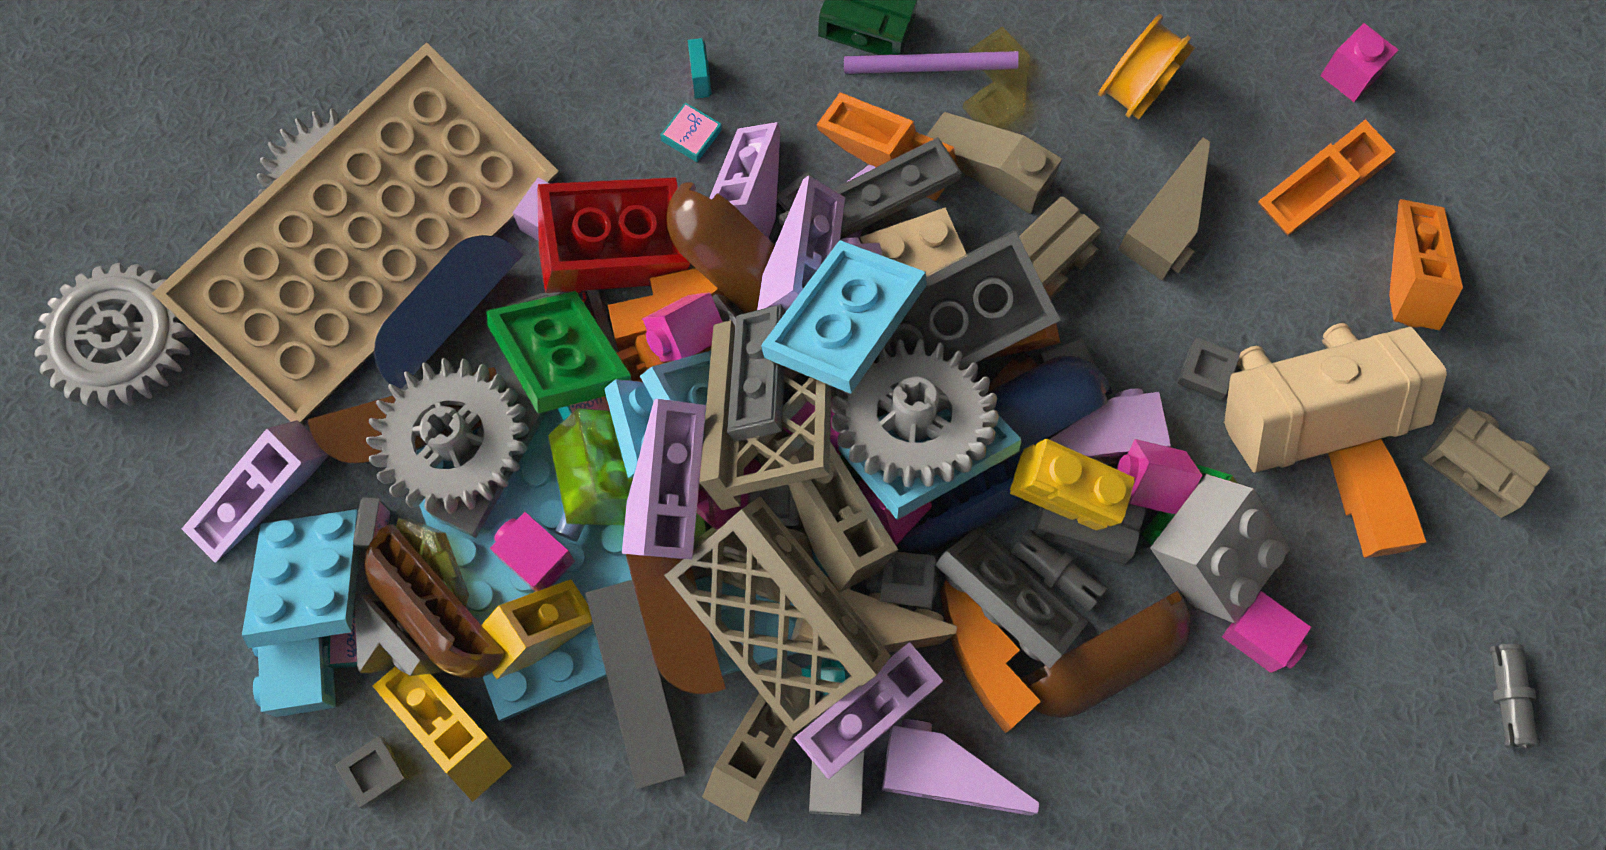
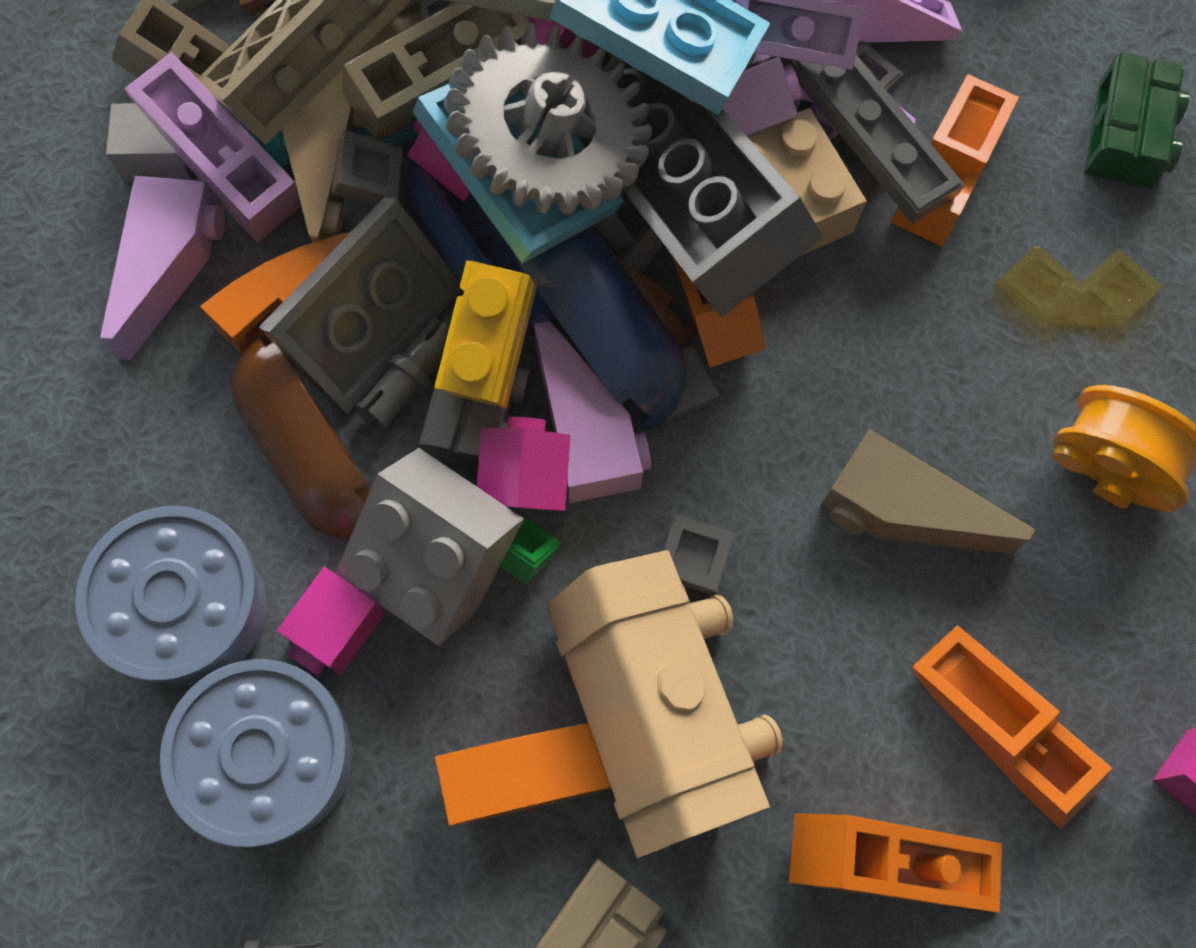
camera: 85 degrees right, 0 degrees up
medium lavender bar [844,51,1018,74] -> none
dark tan slope [926,112,1062,214] -> none
dark tan brick [1019,196,1101,299] -> none
none -> sand blue wheel [75,506,267,686]
none -> sand blue wheel [160,659,353,847]

